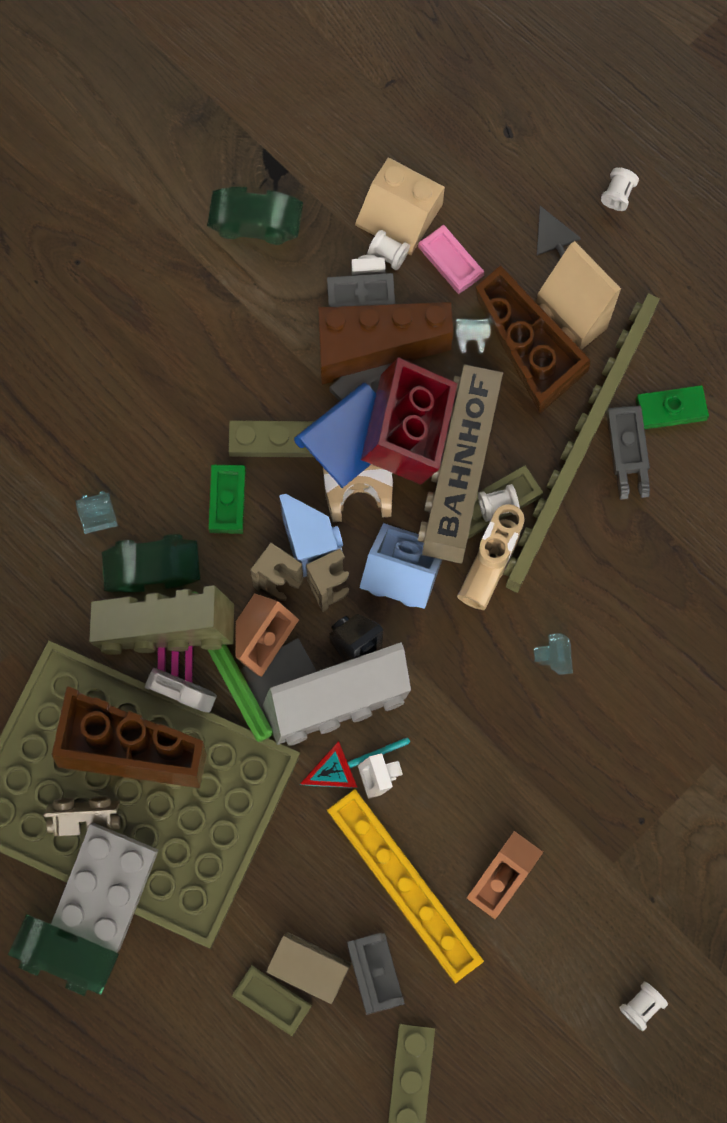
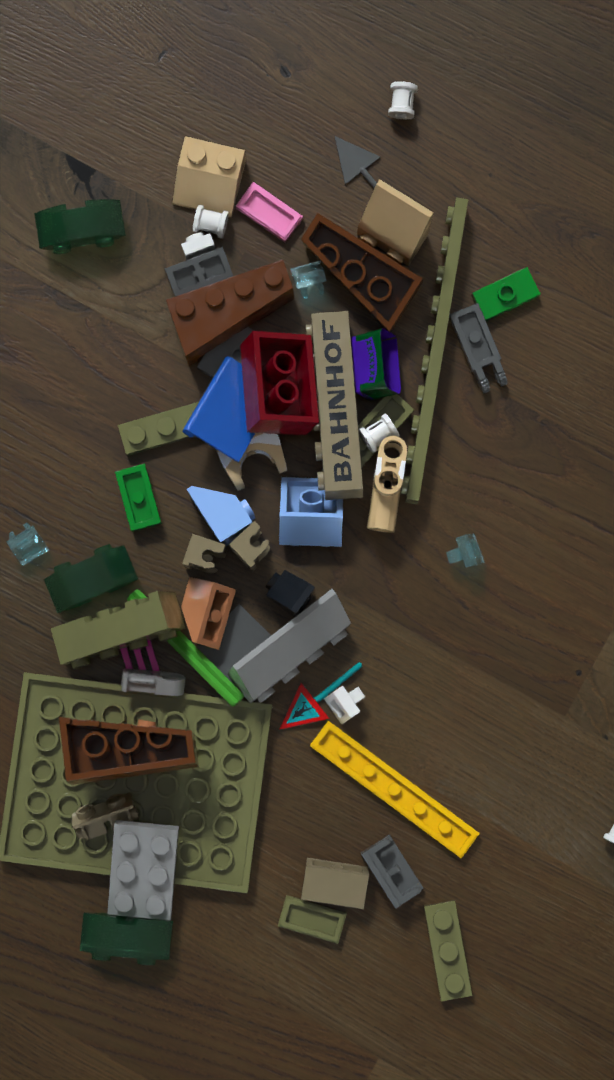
camera: 15 degrees left, 10 degrees up
nougat slope [467,831,543,919] -> none
none -> dark purple piece [351,328,401,400]

